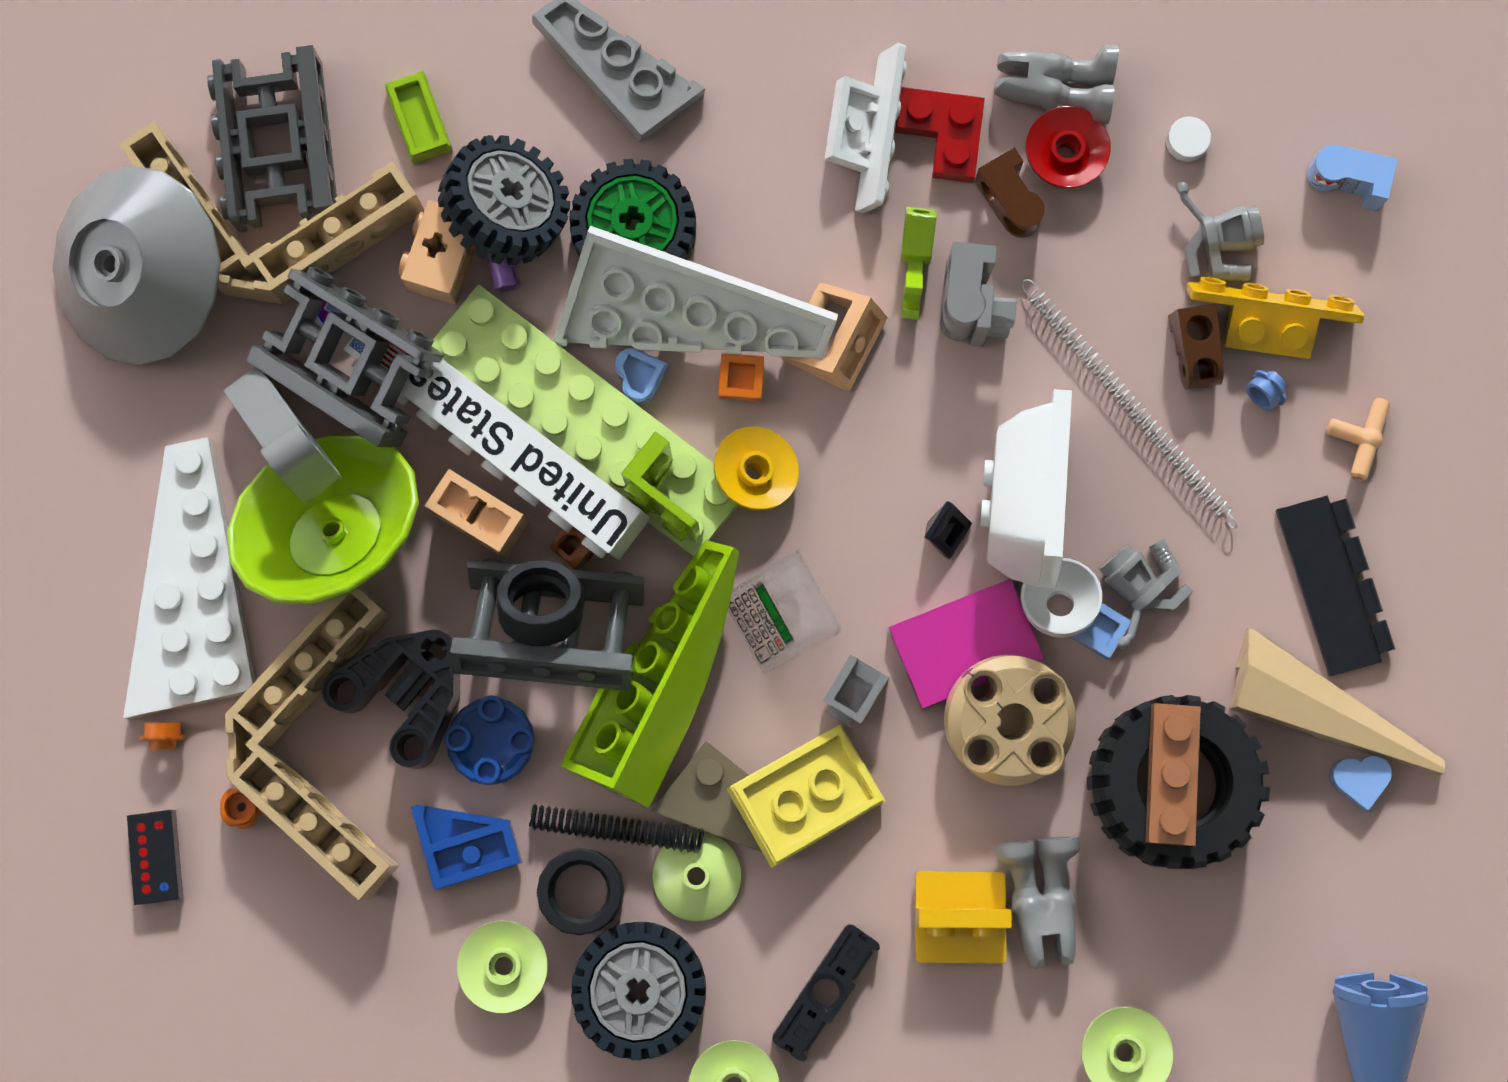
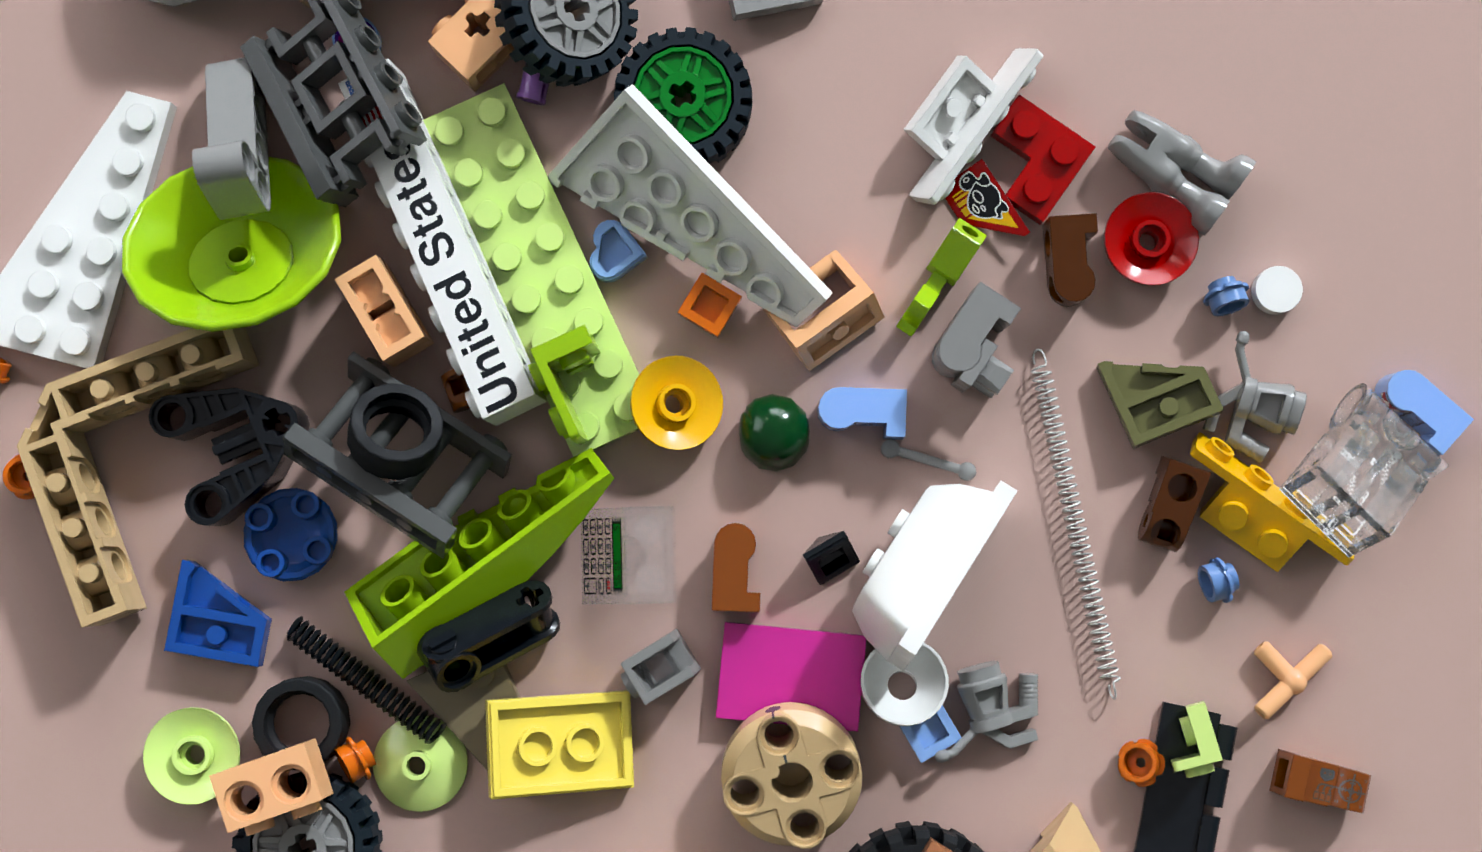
camera: 30 degrees right, 5 degrees up
none -> light nougat brick [209,738,334,836]
none -> orange plate [335,737,376,783]
none -> black piece [417,580,560,693]
none -> dark orange leg [712,523,760,612]
none -> dark green hair [739,394,810,471]
none -> light blue leg [817,387,907,440]
none -> light grey hinge [881,439,976,481]
none -> sticker [945,159,1031,236]
none -> olive wing [1097,361,1224,449]
none -> orange plate [1118,739,1165,787]
none -> yellowish green bracket [1171,701,1223,778]
none -> medium blue plate [1203,276,1249,316]
none -> dark orange leg [1269,749,1371,813]
none -> clear piece [1279,383,1450,558]

